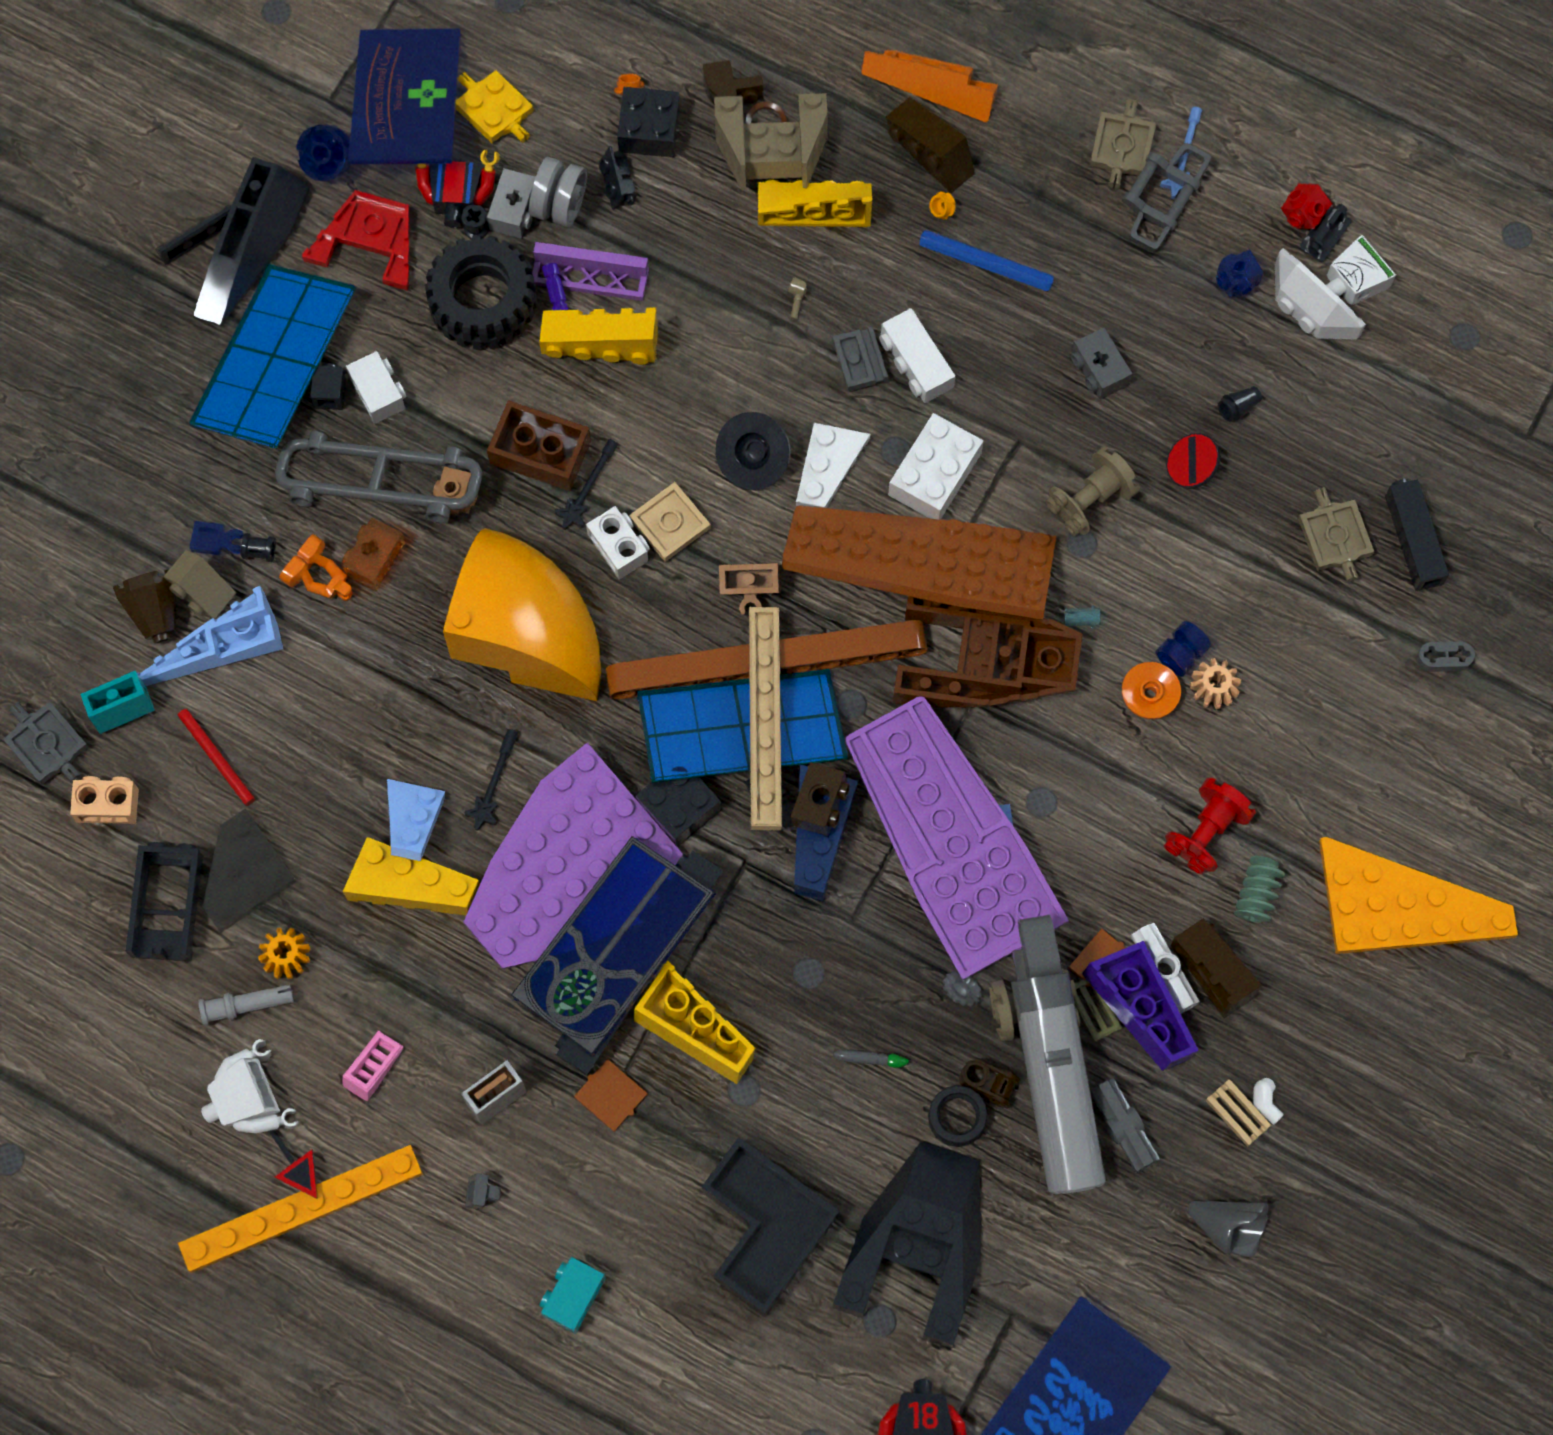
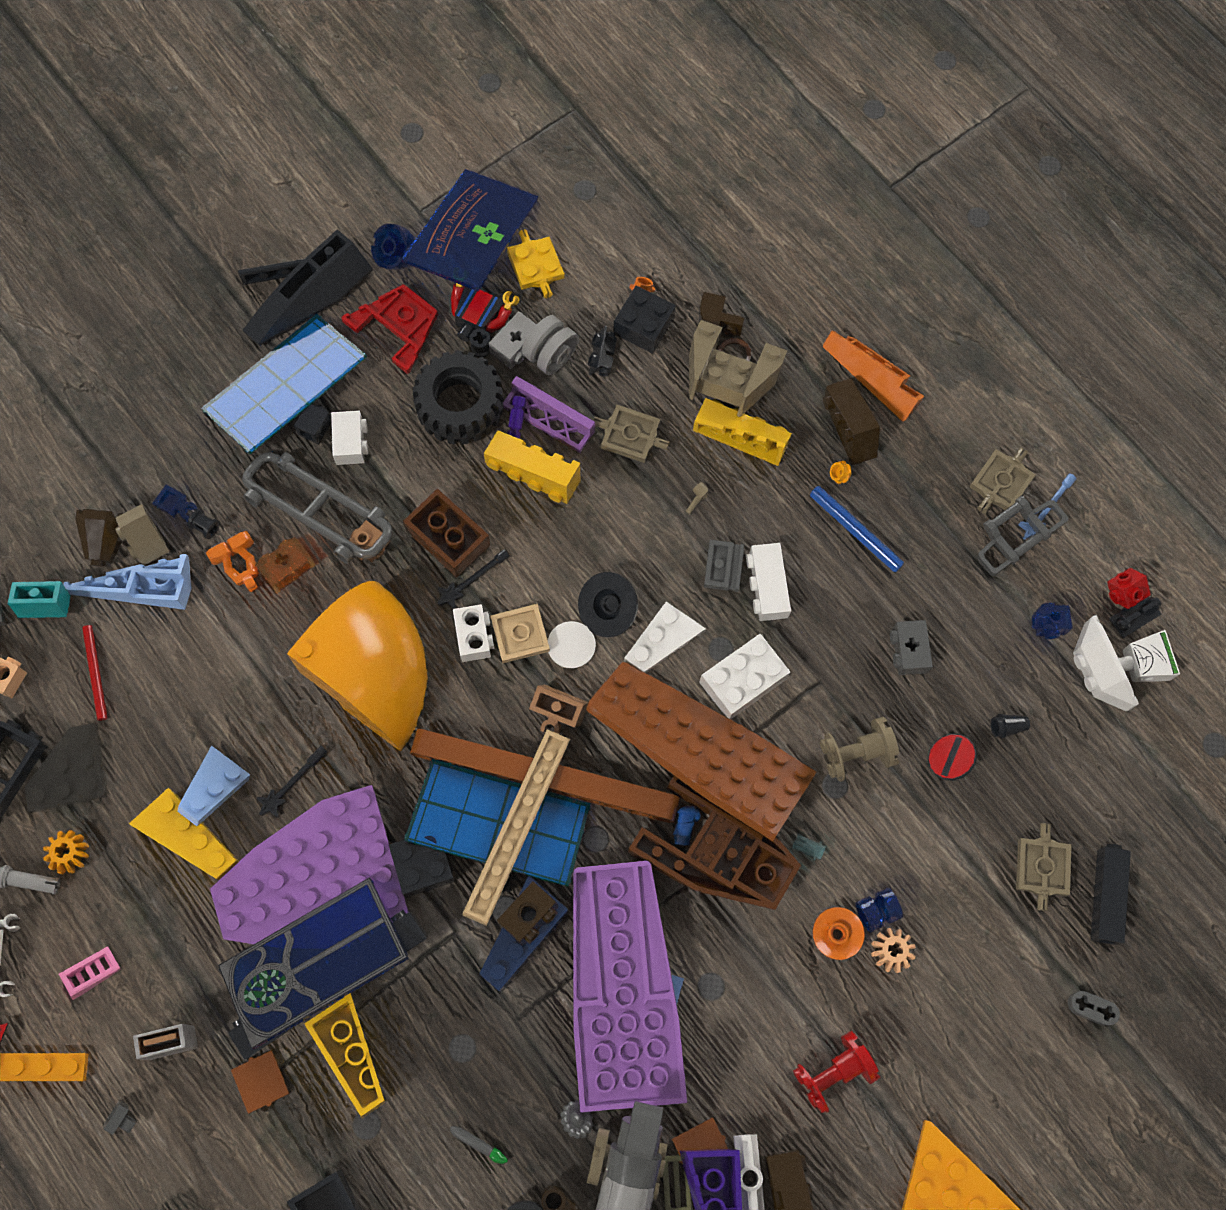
camera: 20 degrees right, 0 degrees up
sand green piece [1233,856,1285,923] -> none
none -> white piece [547,621,596,668]
none -> dark tan plate [593,405,670,463]
none -> blue arm [673,805,701,846]

